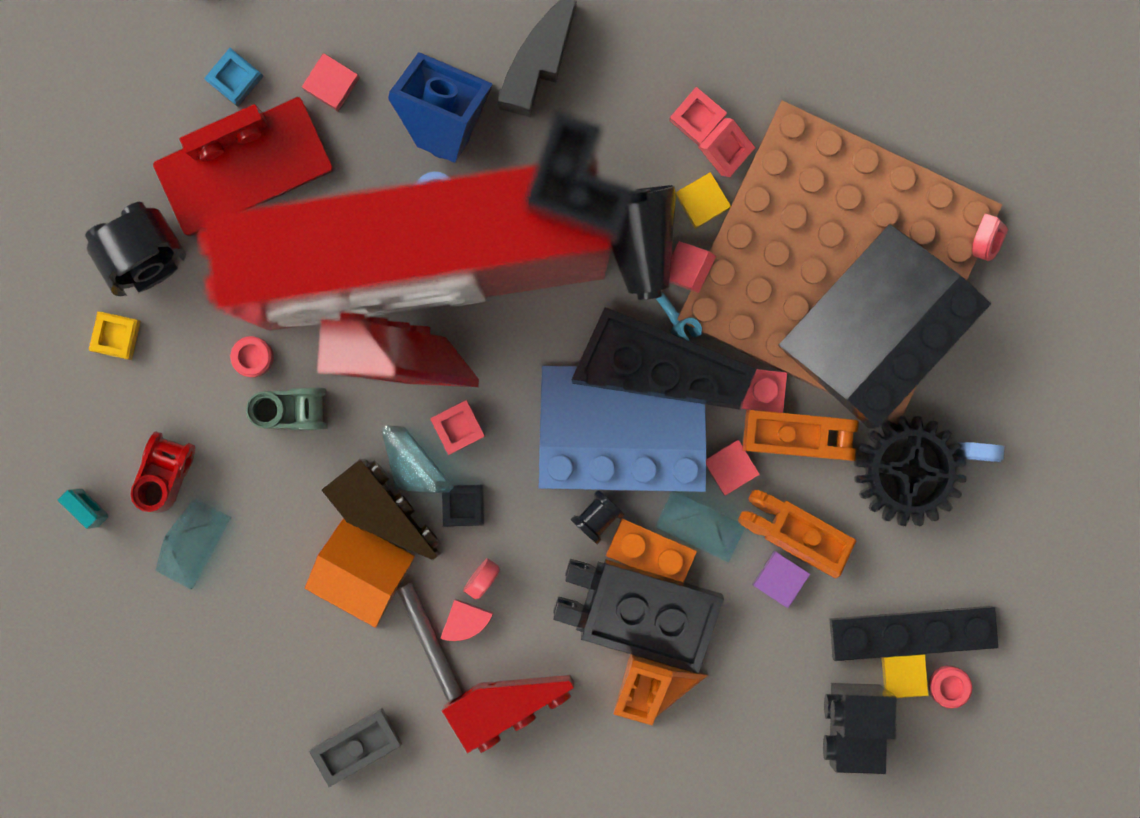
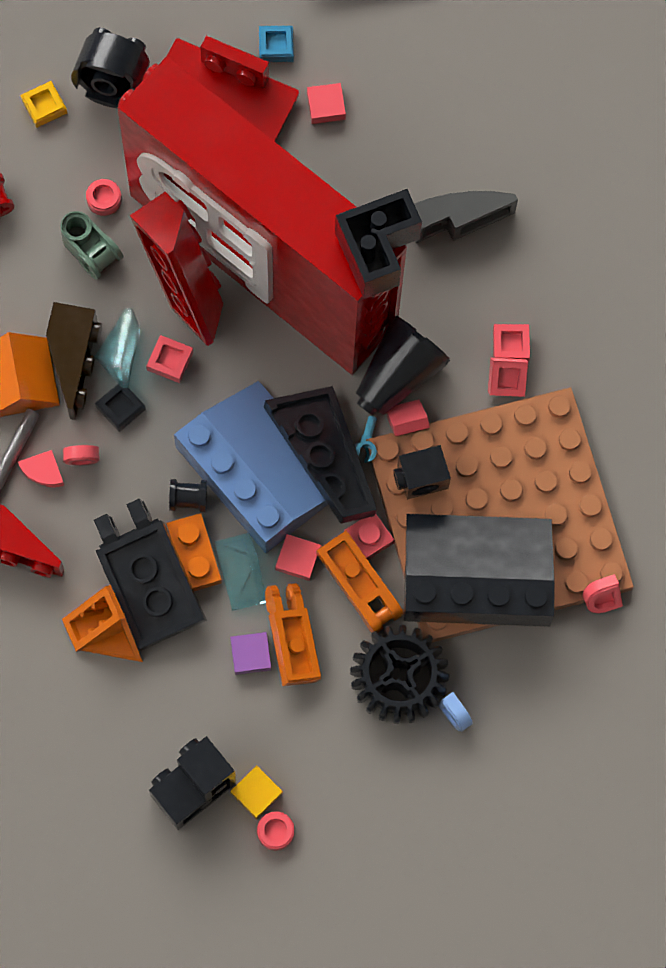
camera: 45 degrees right, 15 degrees down
blue slope [388,52,493,163] -> none
yellow tile [675,172,731,229] -> none
black plate [829,606,999,661] -> none
none -> black brick [393,445,451,500]

